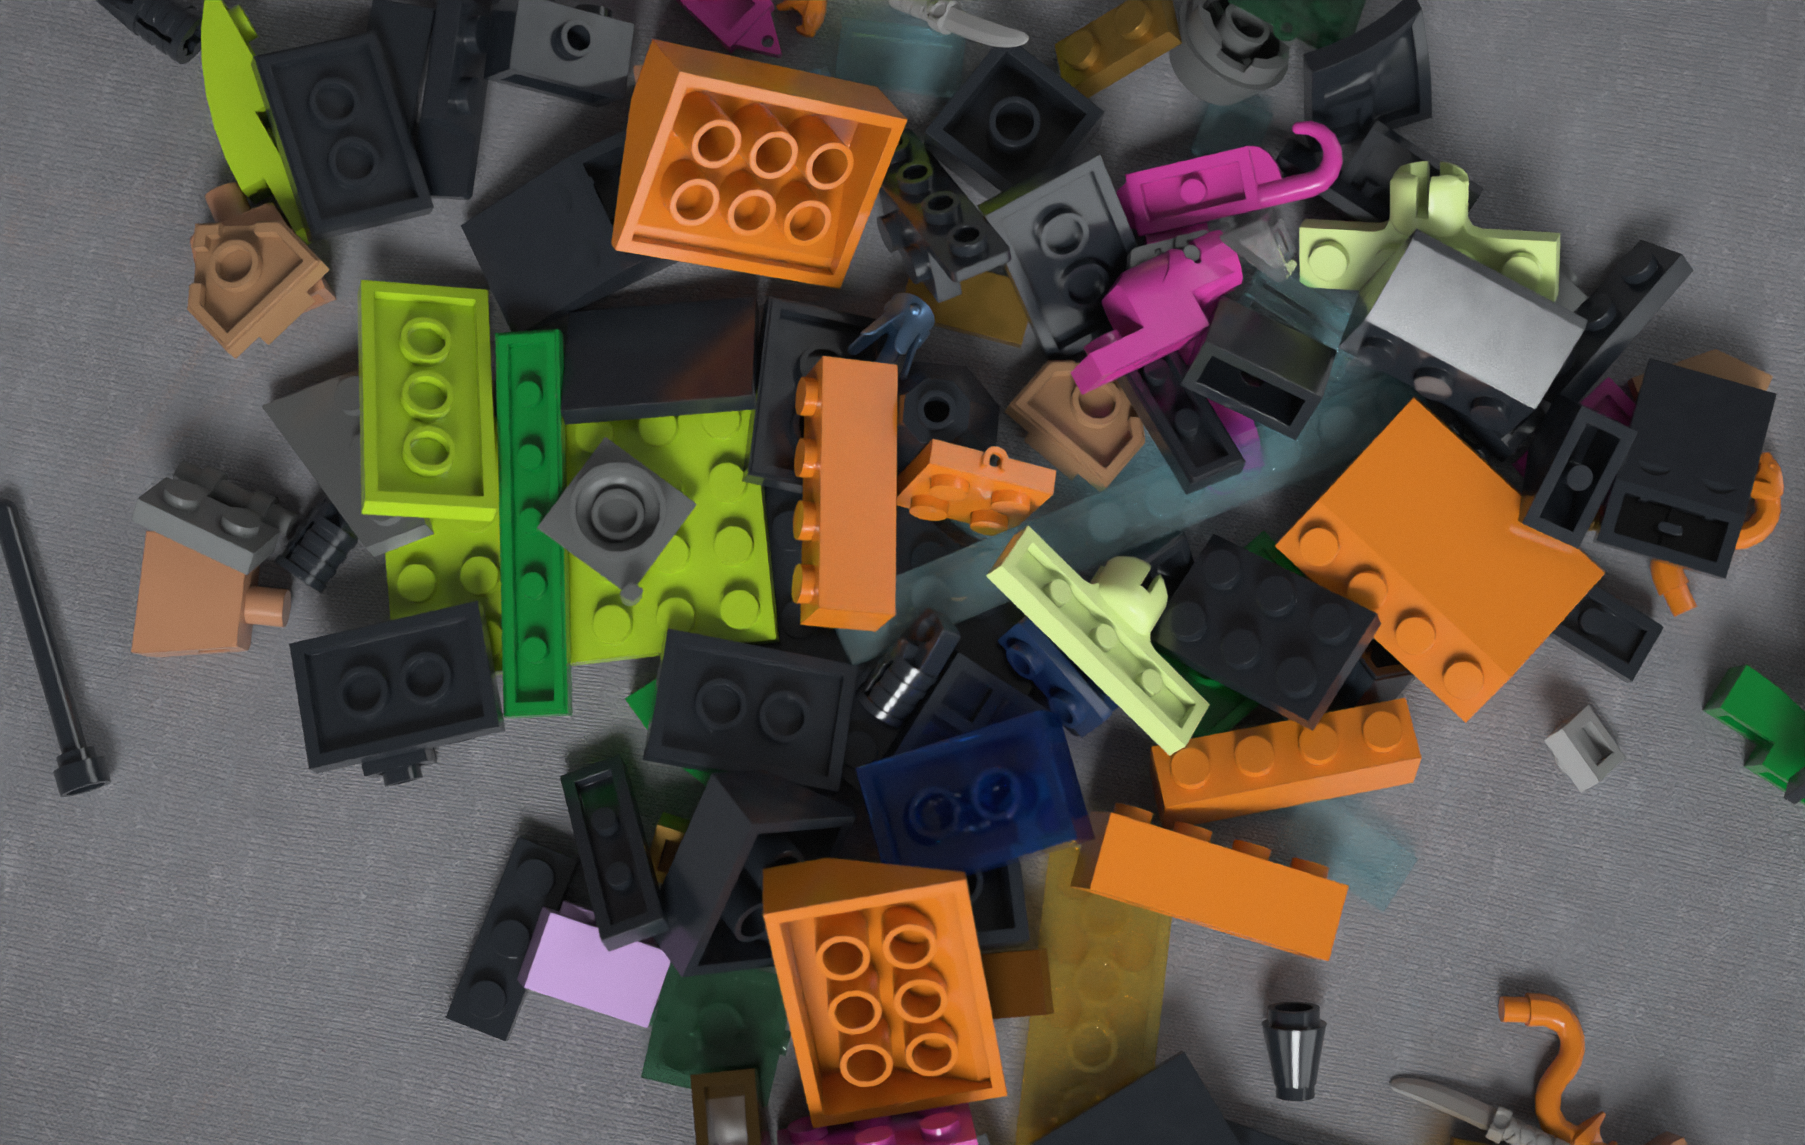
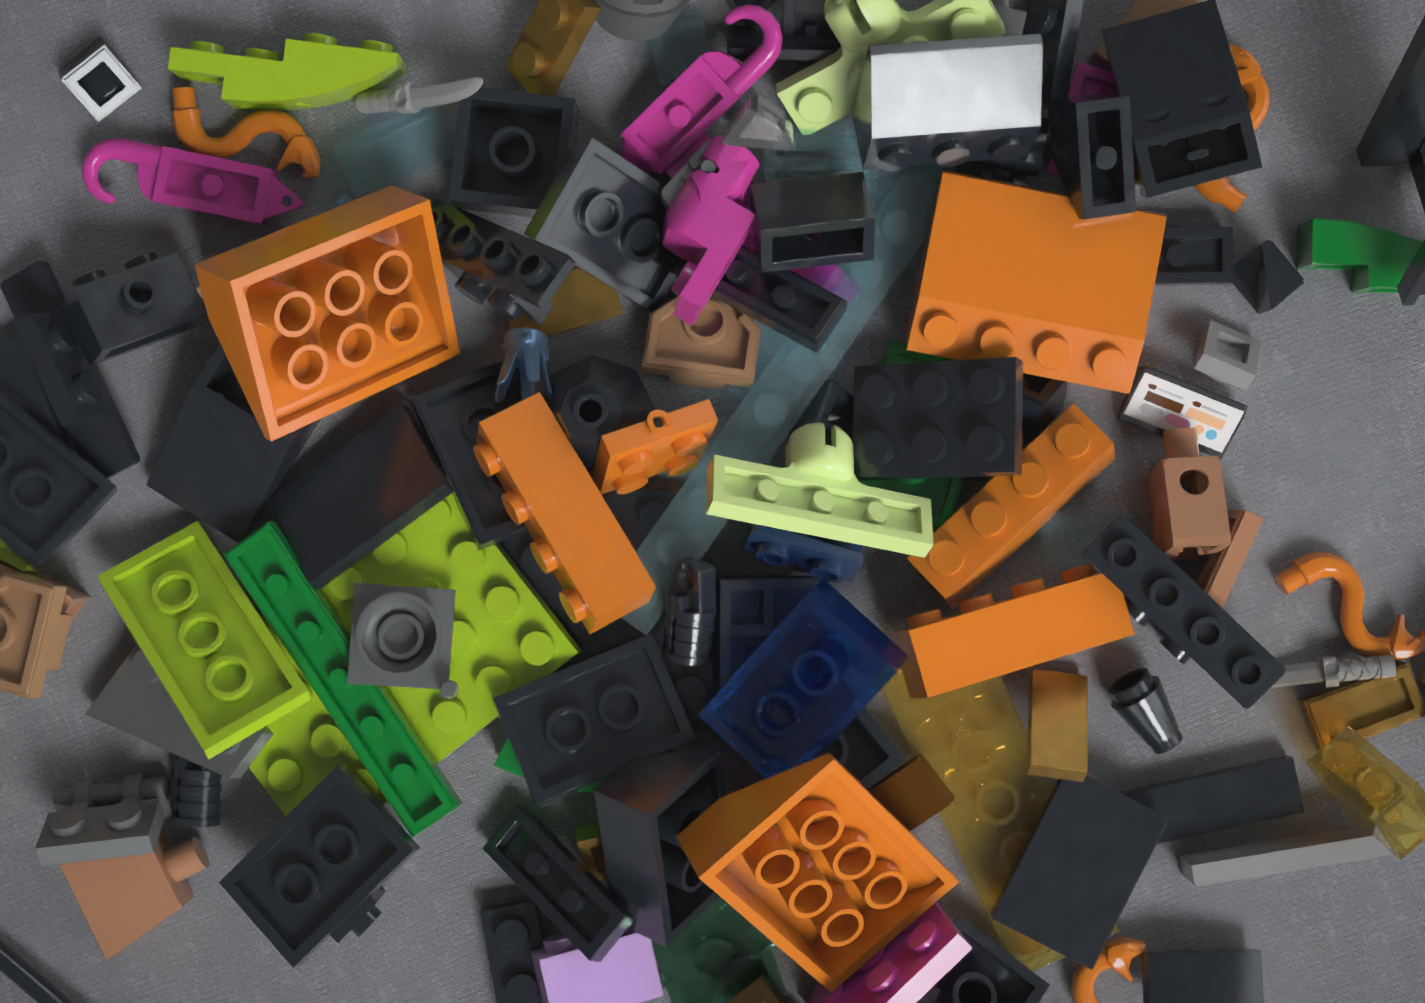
camera: 30 degrees left, 5 degrees up
none -> pearl gold tile [1027,668,1088,782]
none -> black bracket [1084,515,1286,709]
none -> slope [1117,365,1248,459]
none -> nougat torso [1147,428,1231,561]
none -> nougat tile [1196,509,1264,608]
none -> black slope [1232,240,1304,314]

